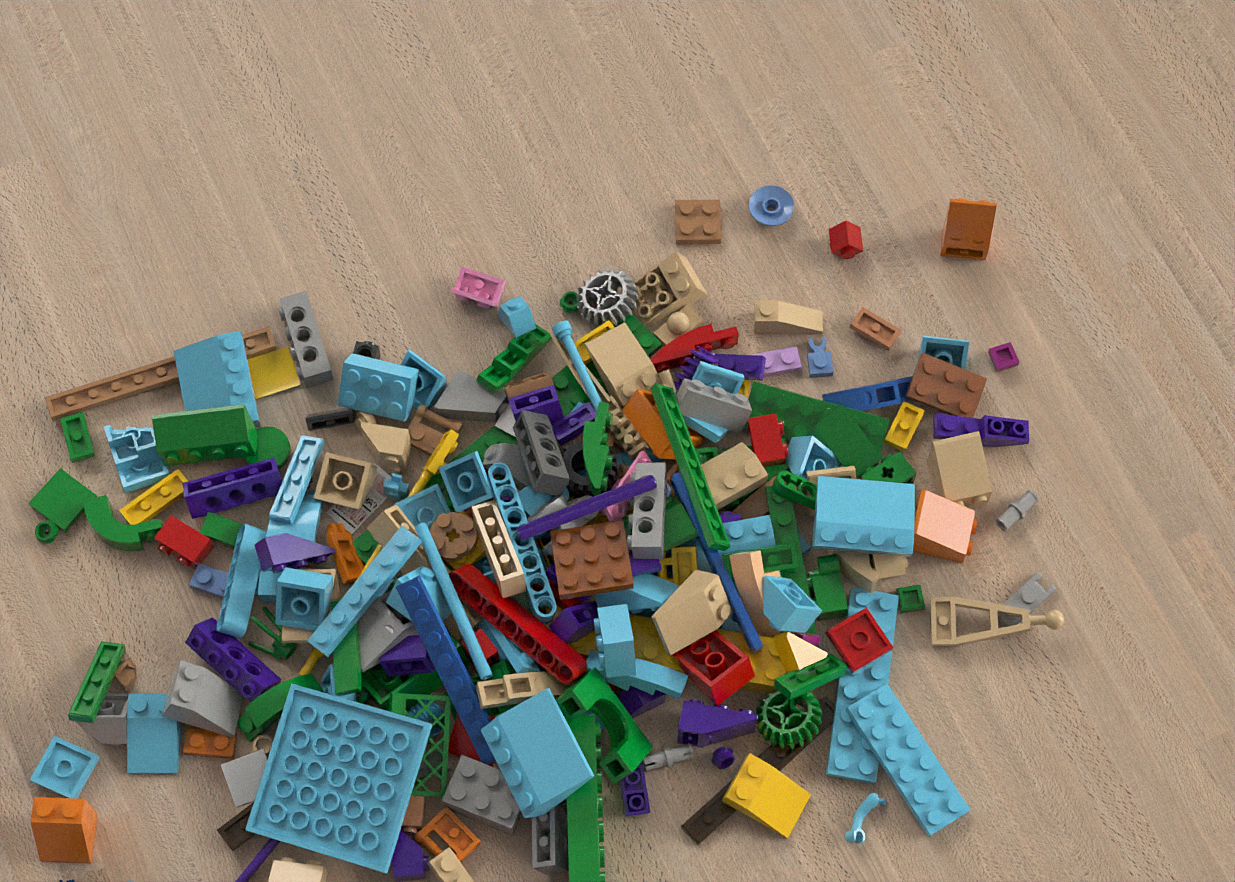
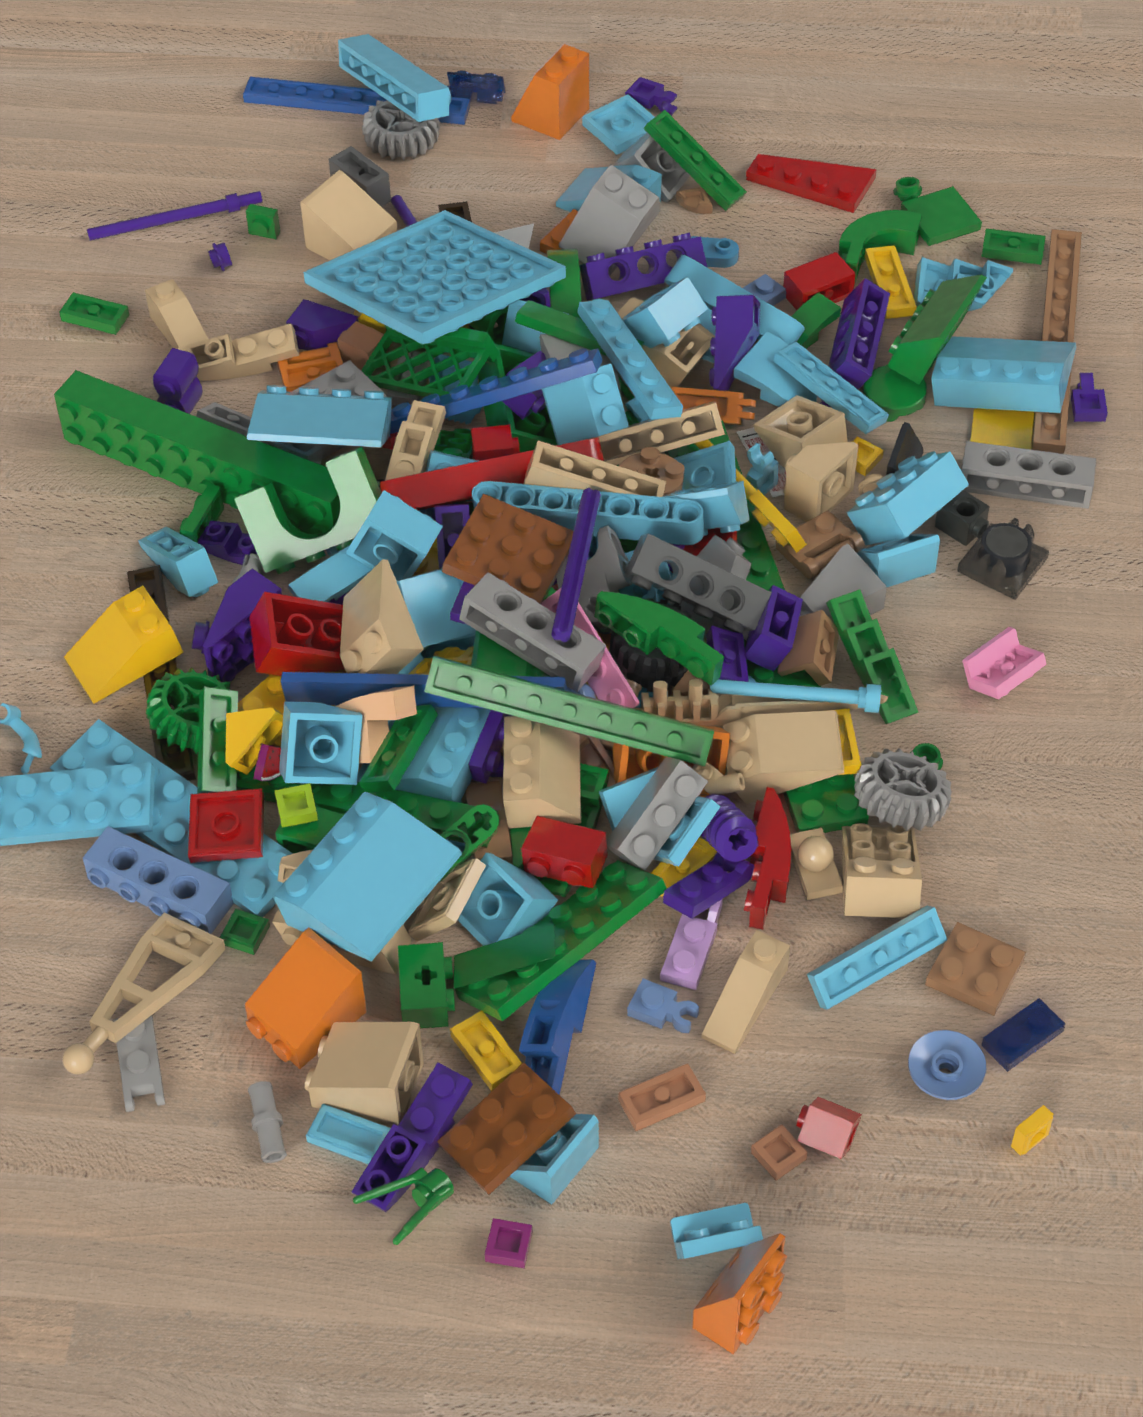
camera: 120 degrees right, 15 degrees down
medium azure piece [415,523,493,680] -> none
medium azure slope [497,296,536,338] -> none
none -> medium blue brick [83,826,234,934]
none -> medium azure slope [138,526,219,597]
none -> green plate [179,484,224,543]
none -> lime plate [274,783,318,828]
none -> medium azure tile [306,1104,391,1164]
none -> green plant [353,1167,454,1245]
none -> dark purple plate [625,77,677,116]
none -> medium azure bracket [670,1203,763,1259]
none -> dark azure plate [691,236,739,268]
none -> red wing [746,154,877,213]
none -> nougat plate [751,1124,807,1181]
none -> medium azure plate [807,905,947,1010]
none -> yellow tile [852,436,884,476]
none -> piece [957,517,1049,600]
none -> clear blue plate [982,998,1066,1072]
none -> yellow tile [1011,1105,1053,1156]
none -> dark purple plate [1071,372,1108,422]

